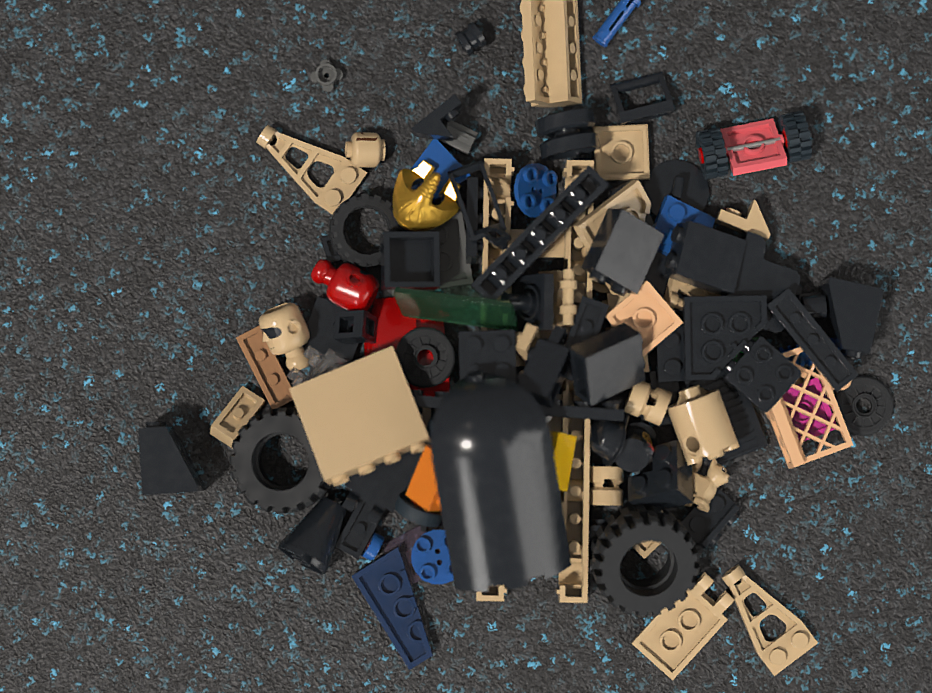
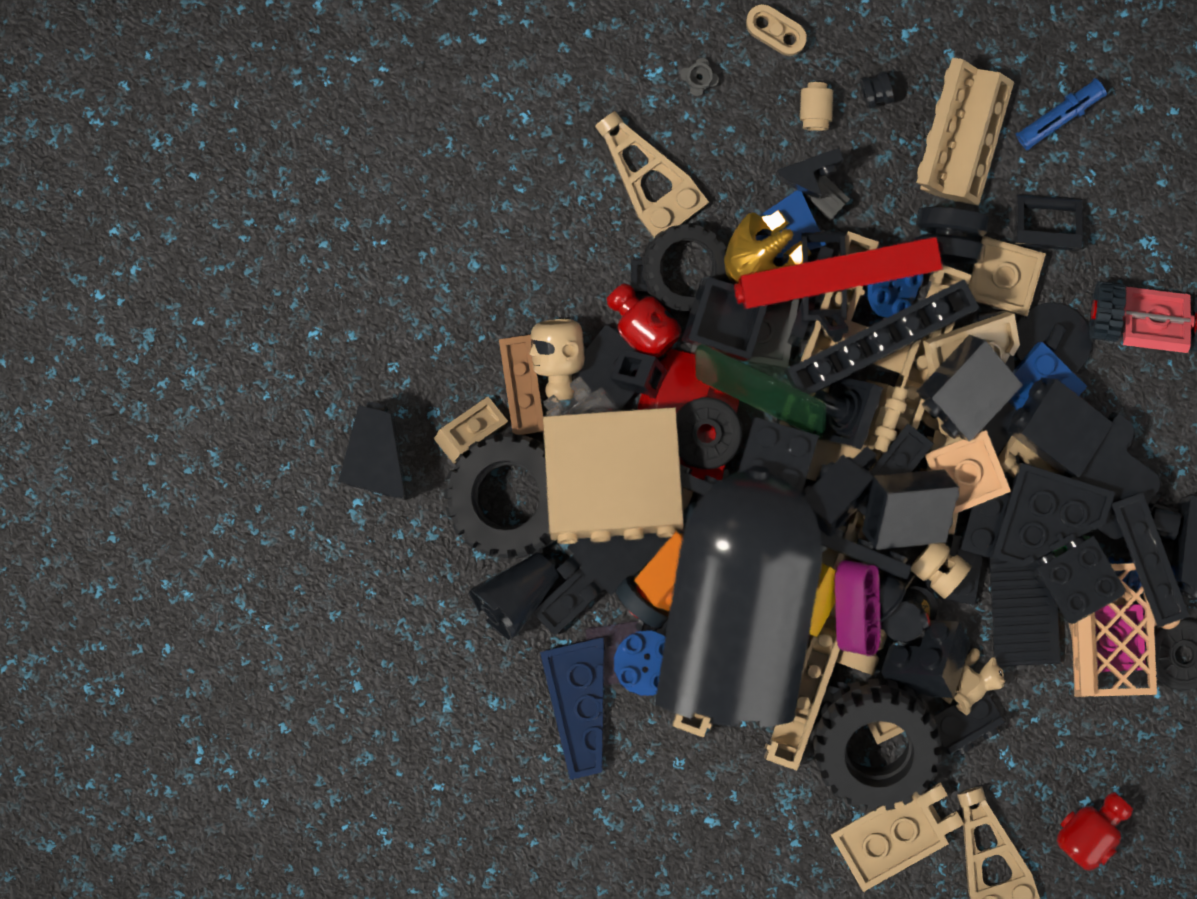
camera: 15 degrees right, 0 degrees up
tan head [345,132,386,168] -> none
blue tile [362,532,384,561] -> none
tan plate [515,323,541,361] -> none
tan cylinder [667,384,739,465] -> none
tan slope [714,199,770,241] -> none
none -> red brick [734,237,943,309]
none -> tan plate [746,5,806,56]
none -> tan brick [800,82,833,131]
none -> magenta beam [835,560,881,657]
none -> red piece [1057,792,1133,871]

